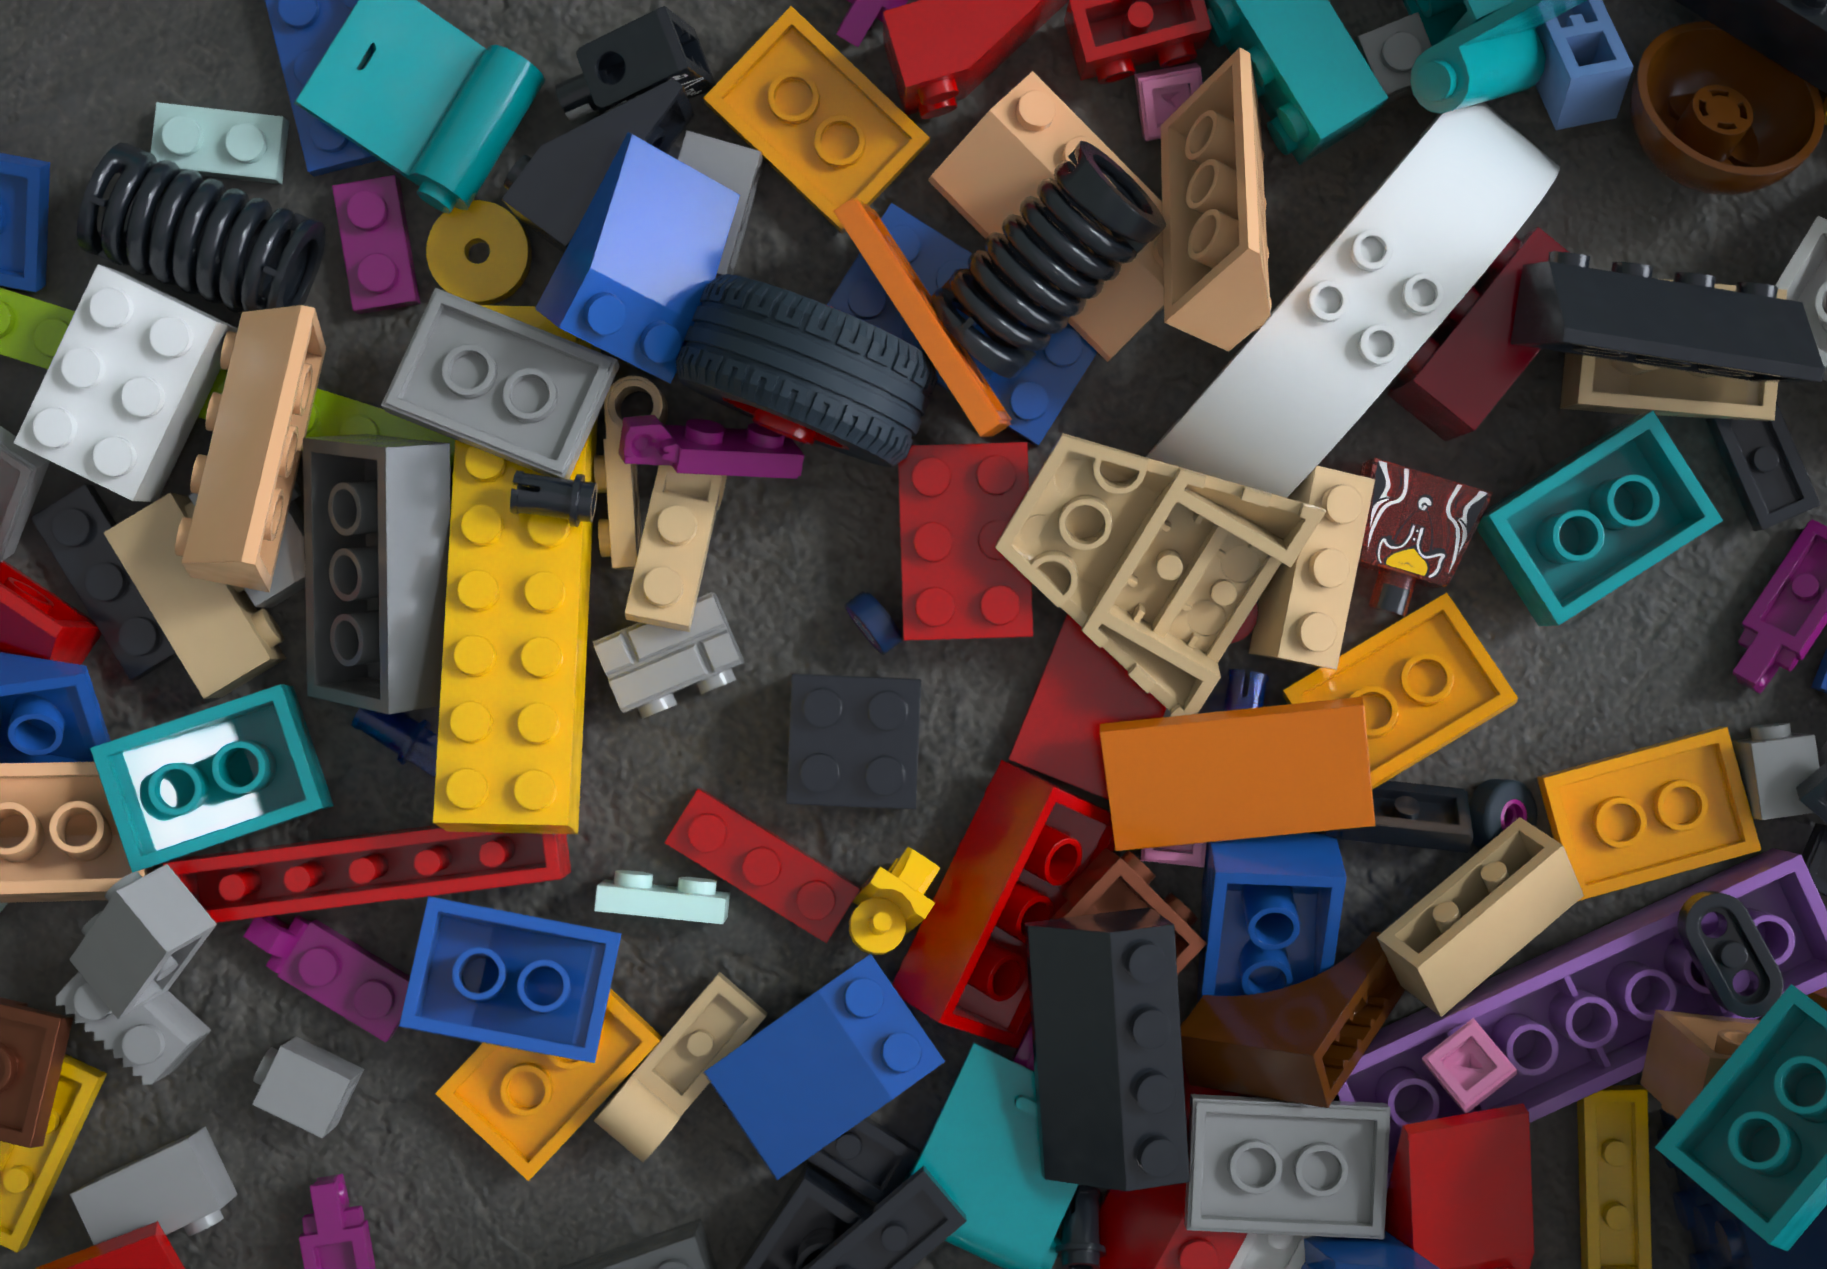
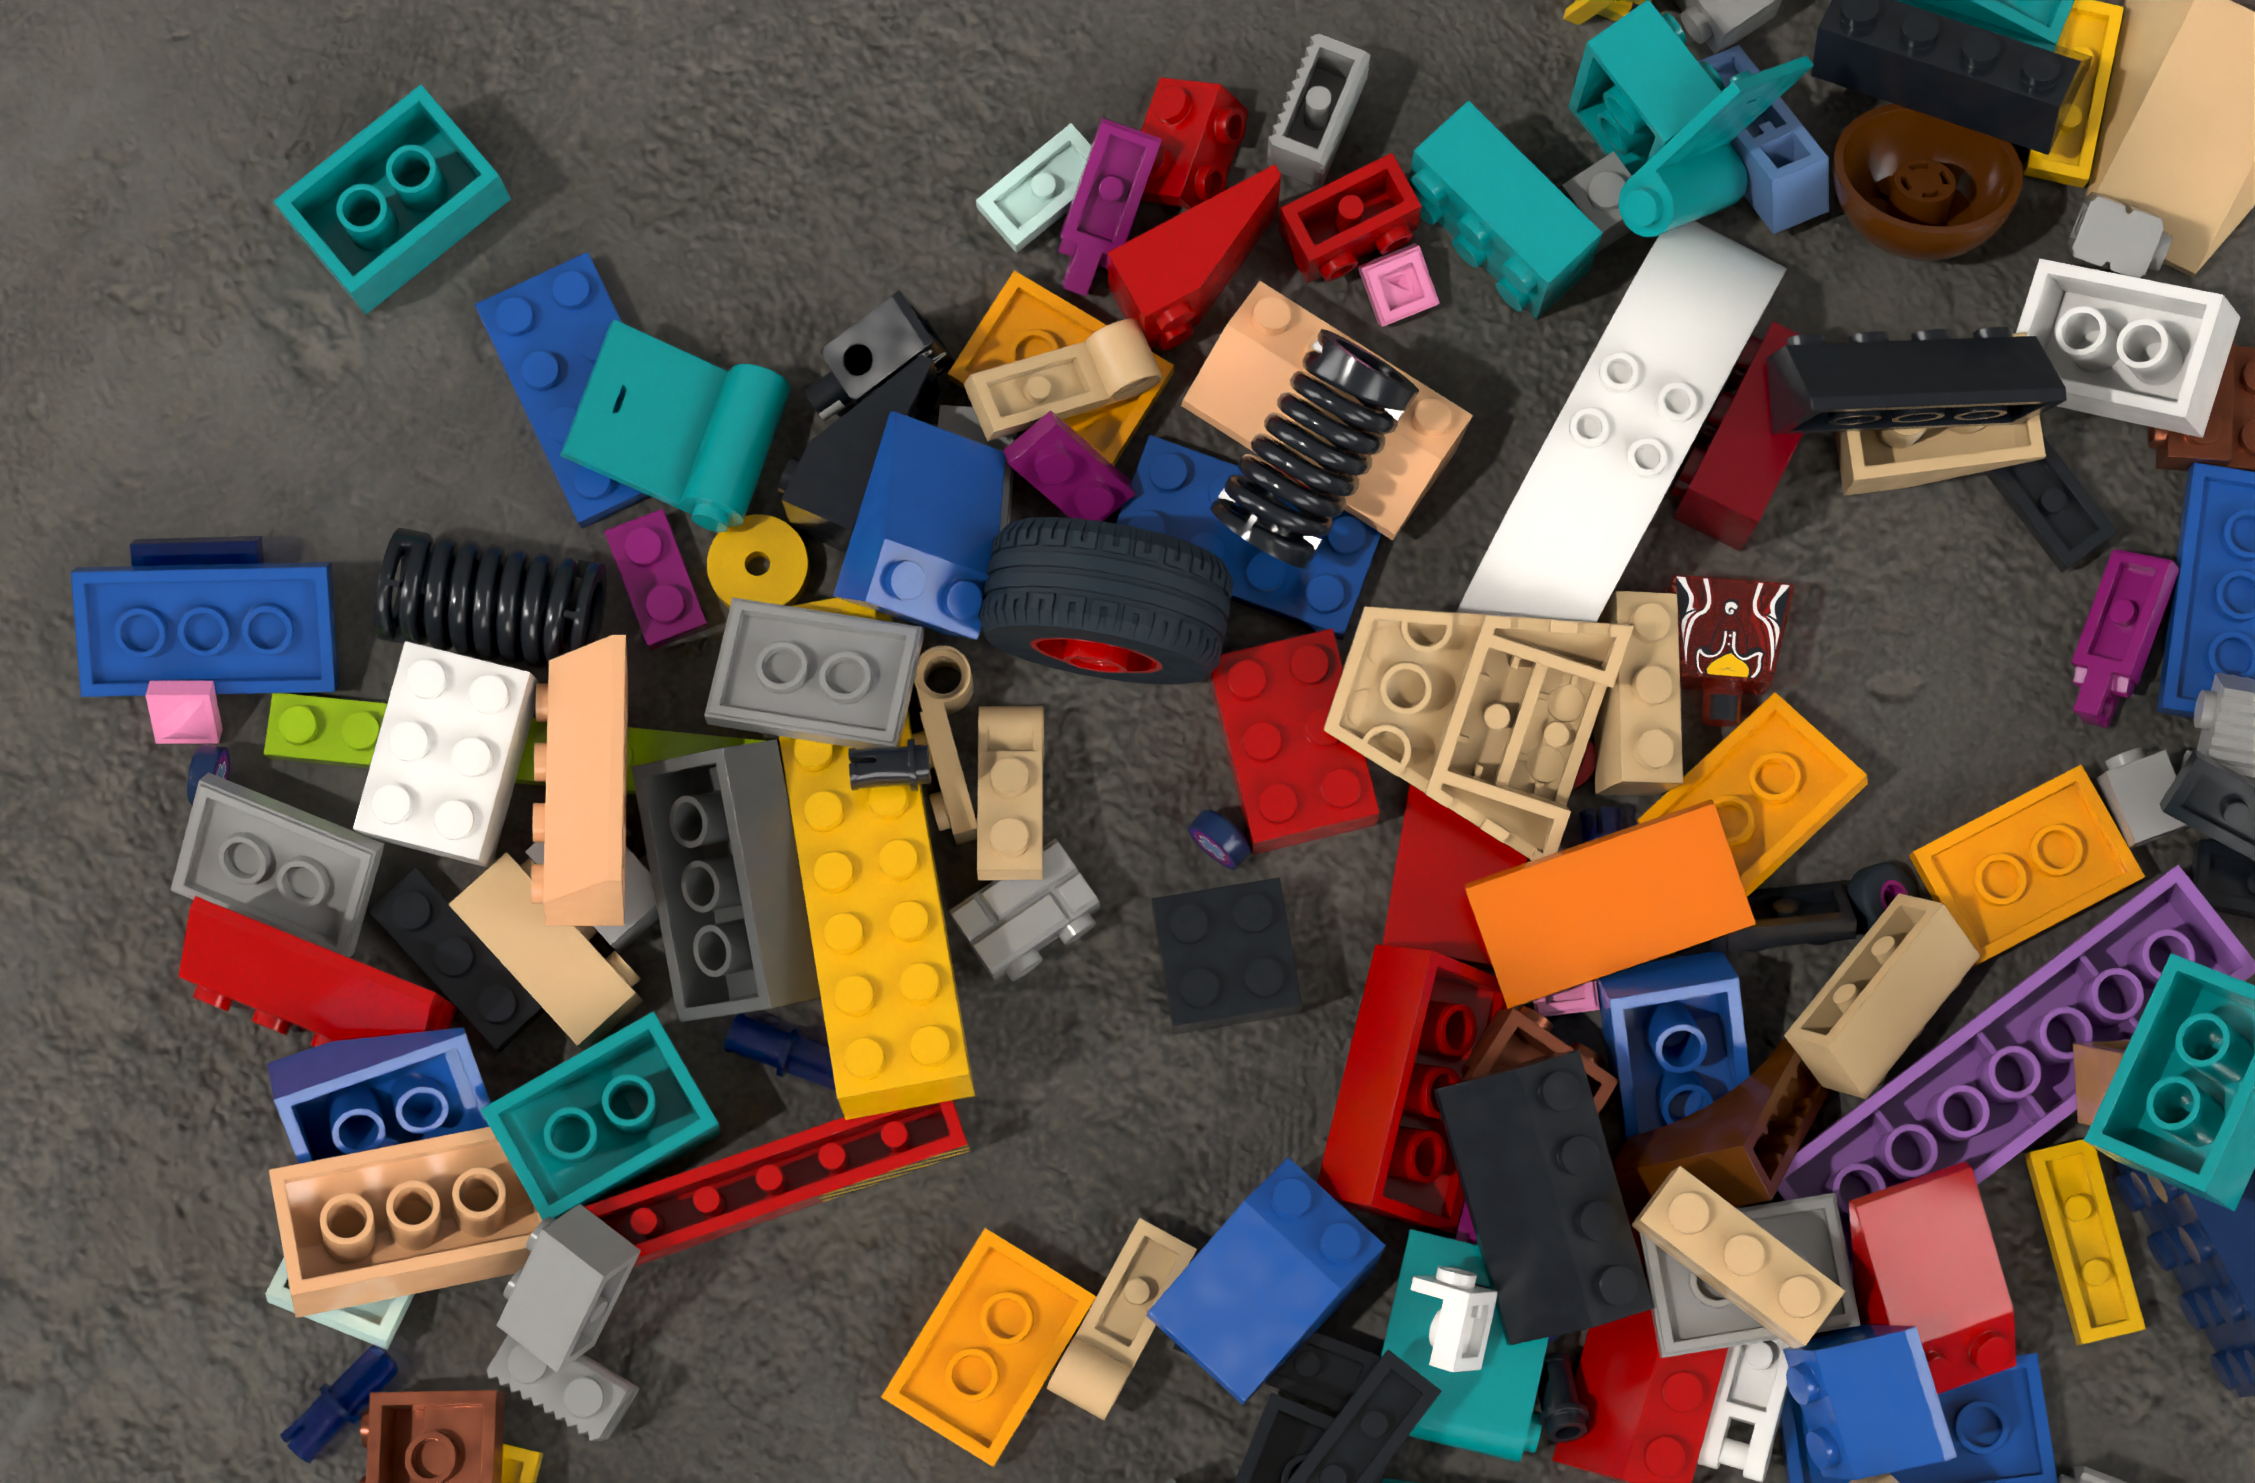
camera: 10 degrees left, 10 degrees down
light aqua plate [151,102,289,184] -> none
magenta hinge [243,915,410,1043] -> none
light grey brick [252,1036,364,1138] -> none
blue slope [399,896,622,1063] -> none
light aqua plate [594,870,730,924] -> none
magenta hinge [618,415,805,479] -> none
red plate [664,787,860,944] -> none
orange tile [833,198,1012,437] -> none
yellow hips [849,847,940,955] -> none
light nougat slope [1161,47,1272,352] -> none
bright pink tile [1422,1018,1517,1114] -> none
teal brick [1474,411,1723,626] -> none
black plate [1677,891,1783,1018] -> none
none -> tan plate [963,318,1163,441]
none -> magenta plate [1003,410,1135,521]
none -> white bracket [1410,1266,1498,1372]
none -> tan brick [1631,1166,1845,1349]

